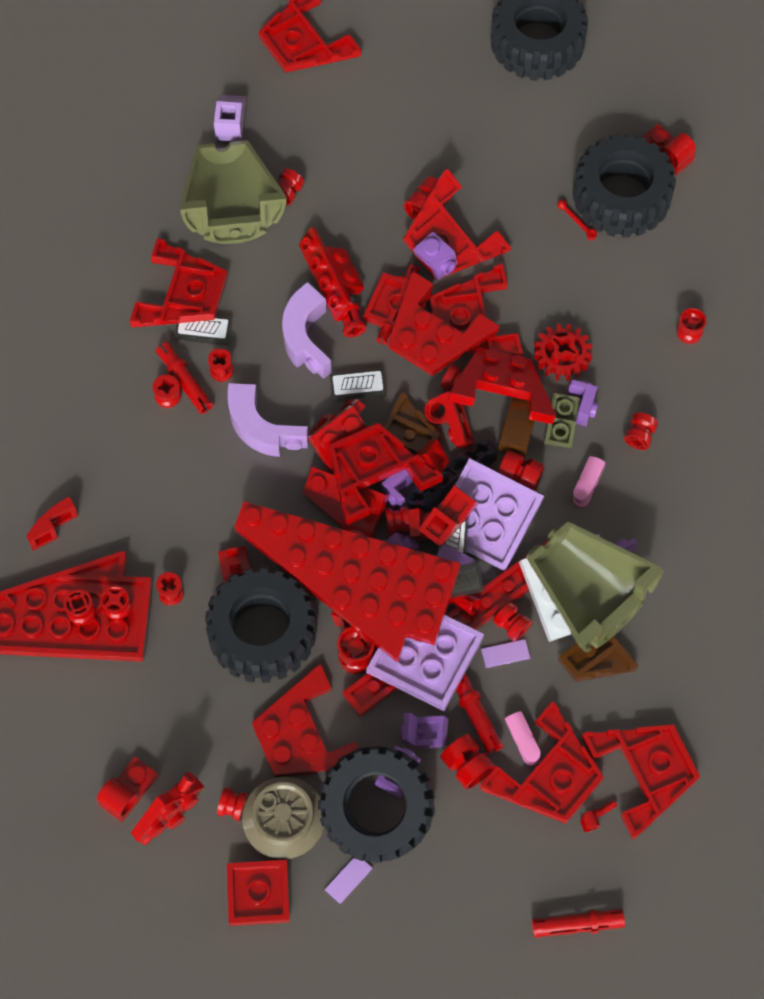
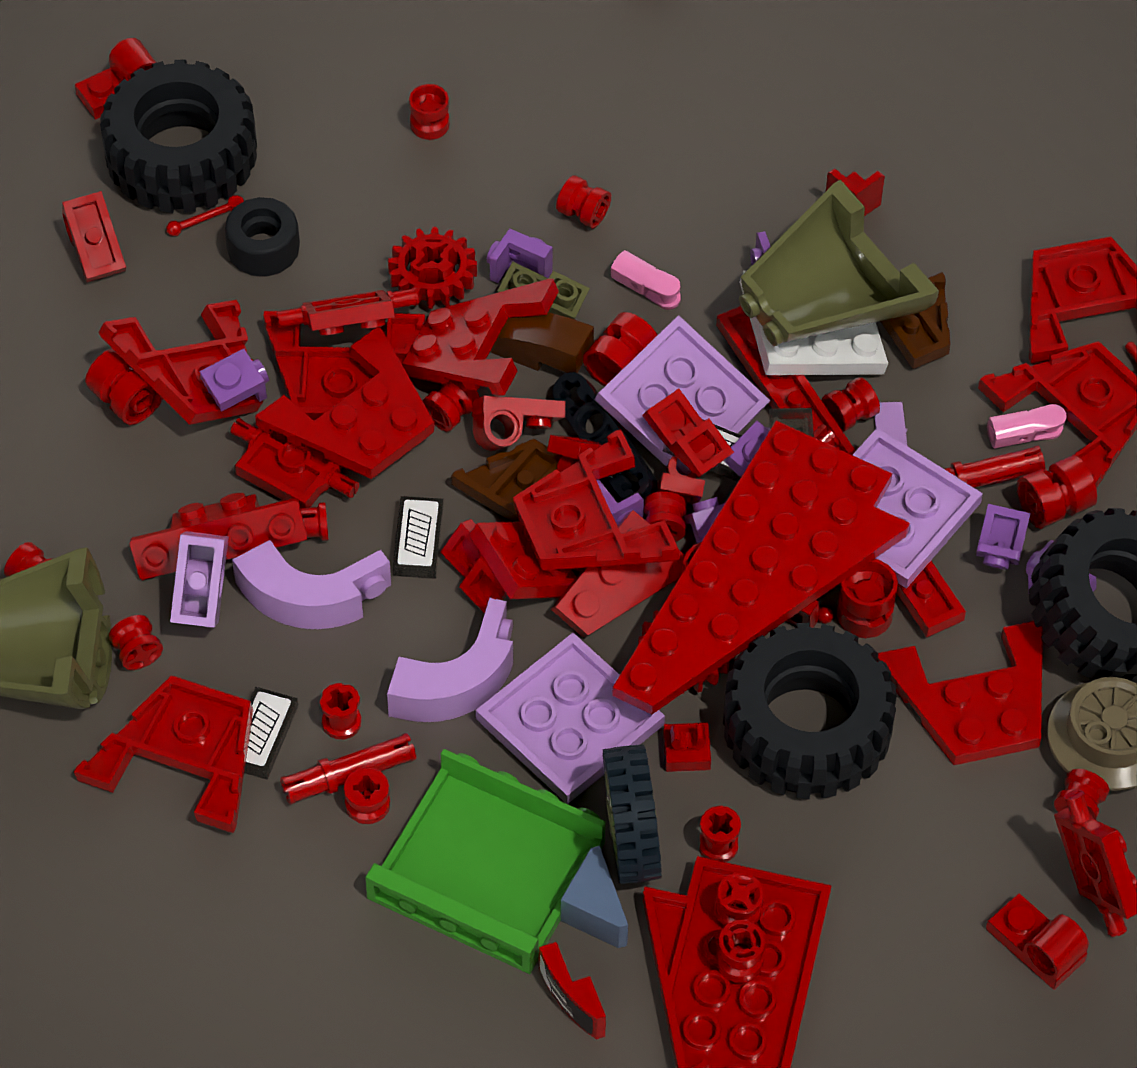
camera: 80 degrees left, 10 degrees down
none -> red plate [62,191,126,282]
none -> red wheel [109,615,163,670]
none -> lavender brick [170,531,229,627]
none -> black tyre [225,197,300,276]
none -> red plate [276,288,419,335]
none -> bright green panel [365,749,606,974]
none -> lavender plate [476,633,665,804]
none -> sand blue slope [560,846,628,948]
none -> black wheel [603,744,662,884]
none -> red panel [825,168,885,217]

